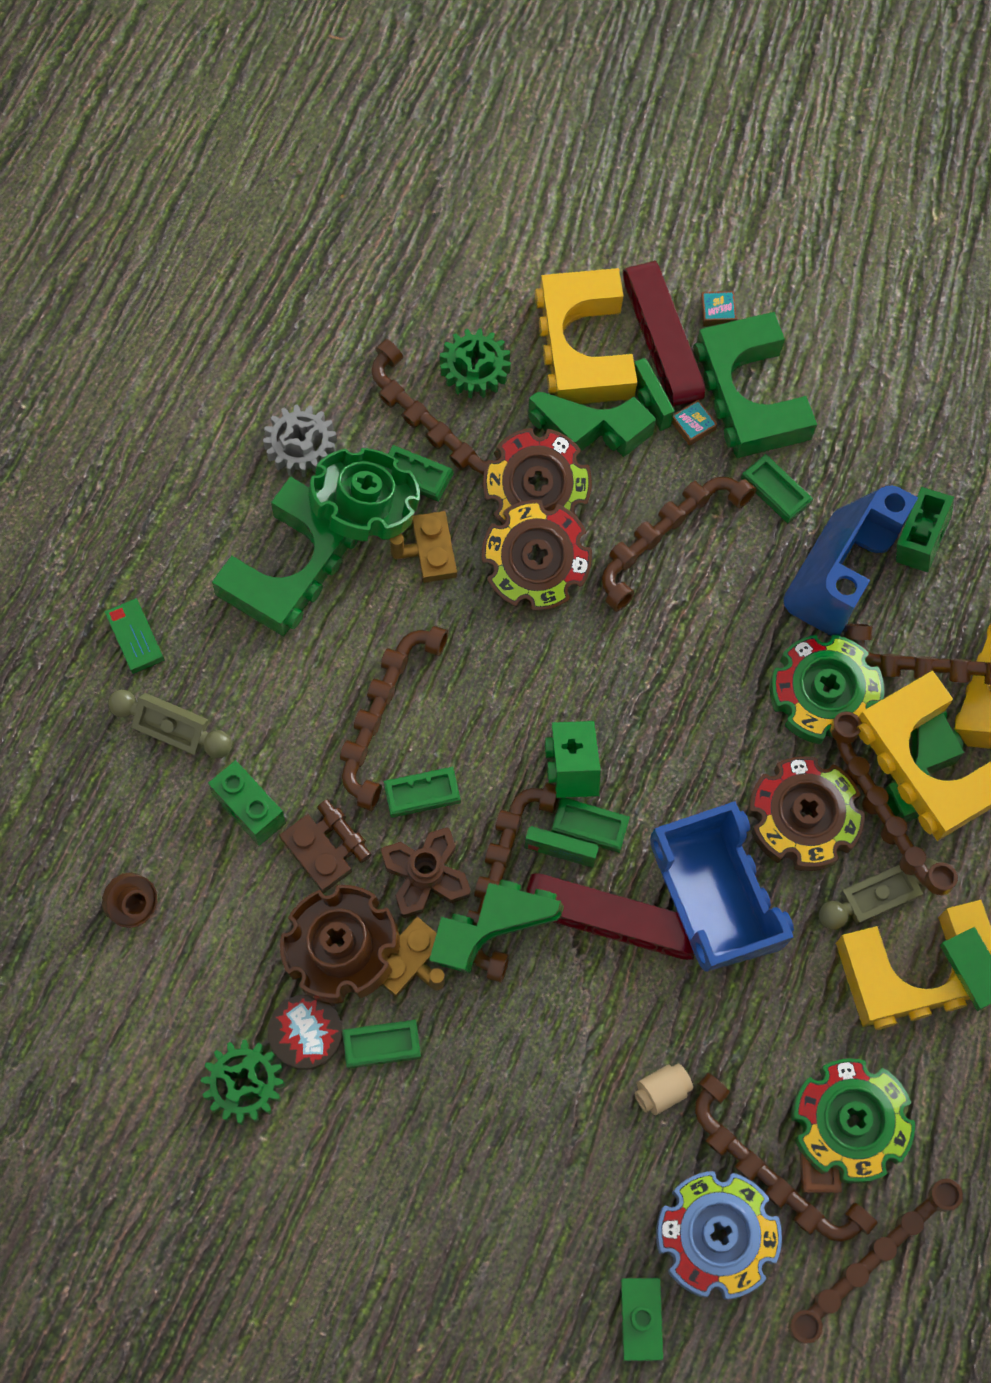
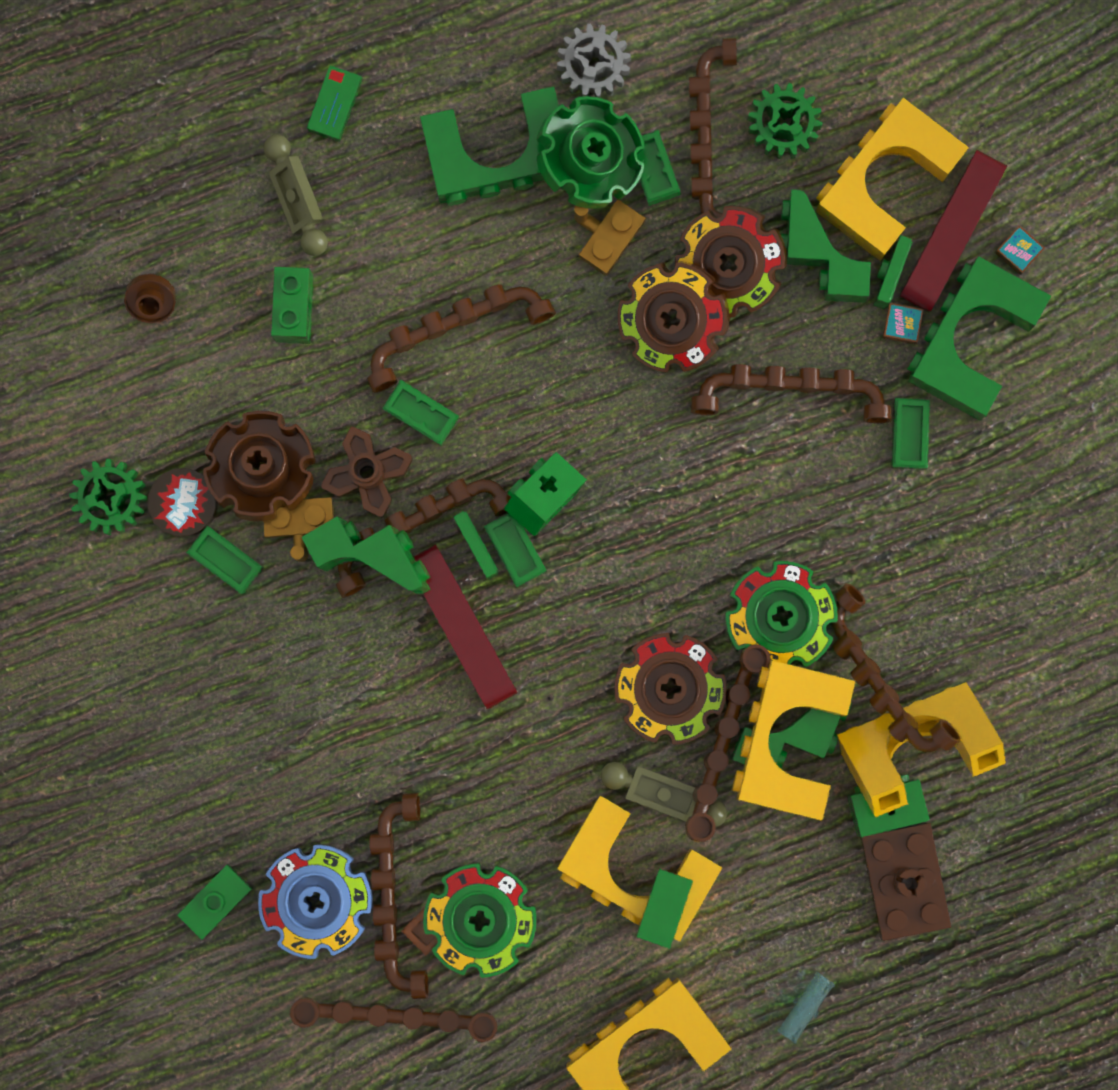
camera: 50 degrees right, 15 degrees up
reddish brown plate [279,799,372,894] -> none
tan brick [635,1063,693,1115] -> none
blue windscreen [650,801,794,972] -> none
blue windscreen [783,485,918,636] -> none
green brick [896,487,954,573] -> none

